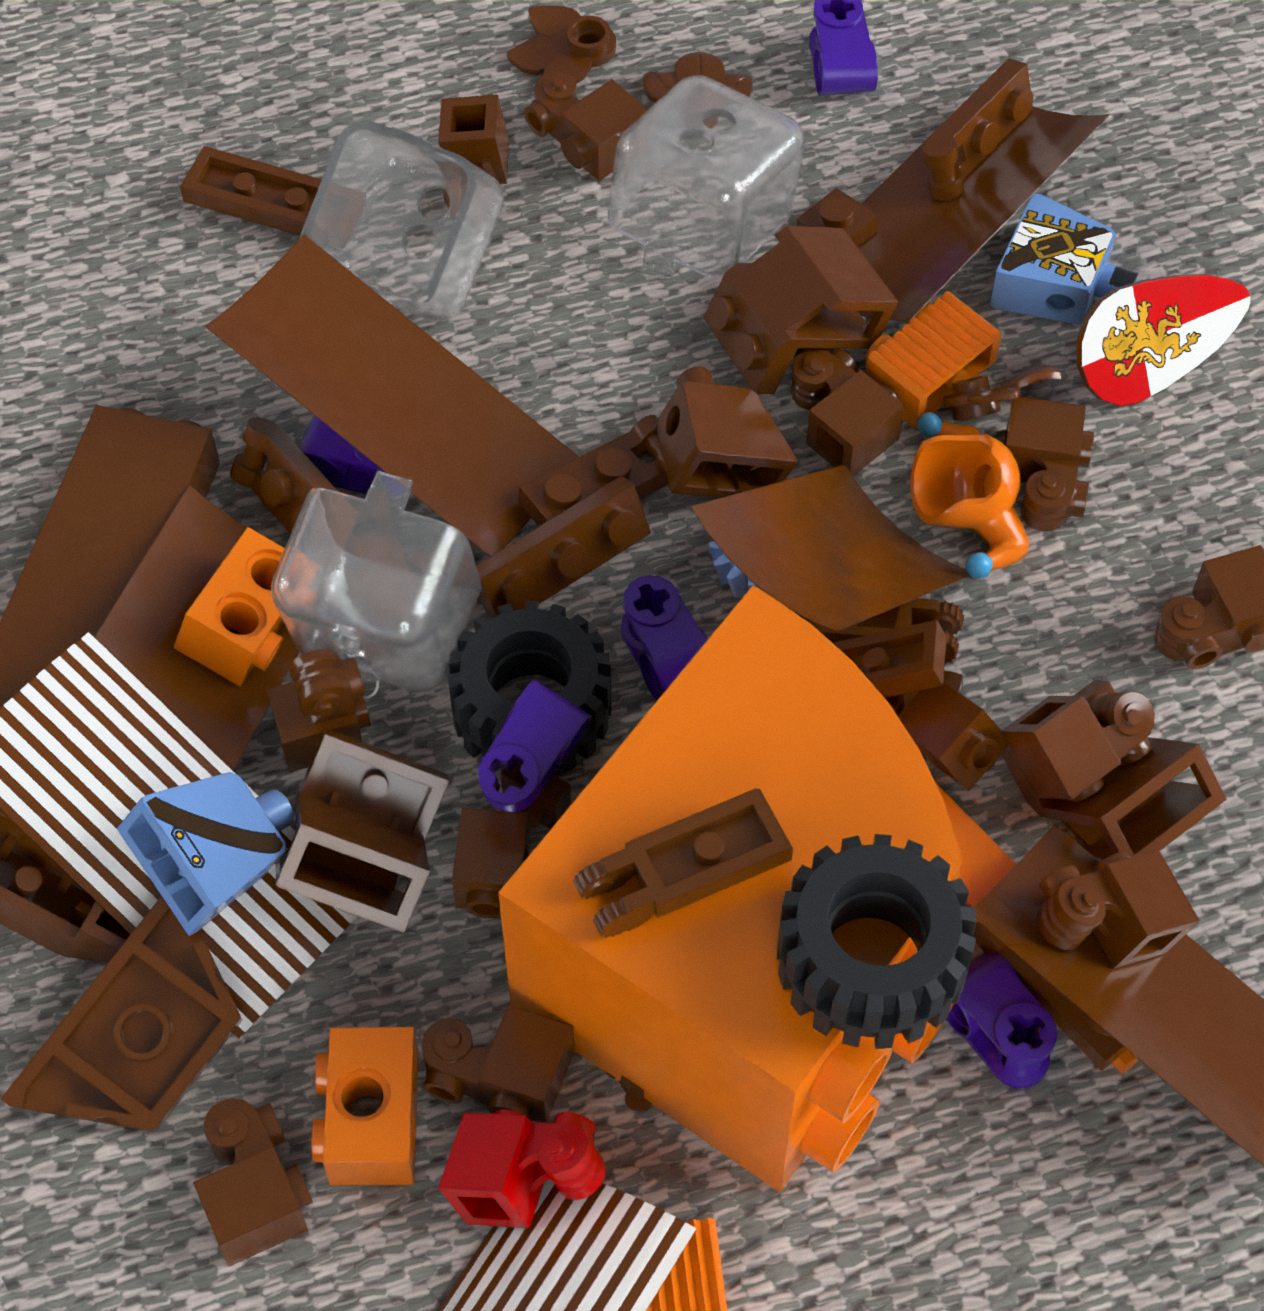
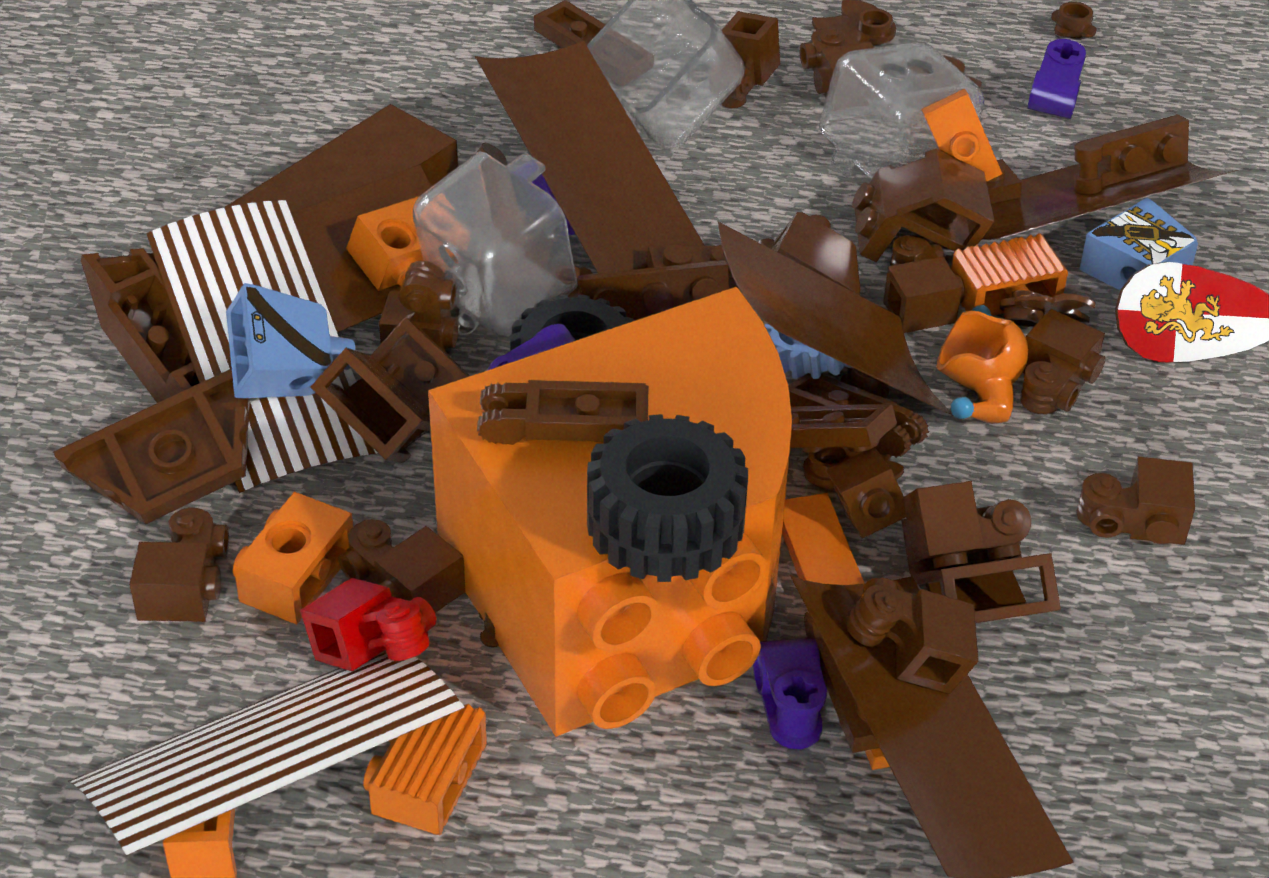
camera: 25 degrees right, 15 degrees down
none -> orange plate [921,88,1003,182]

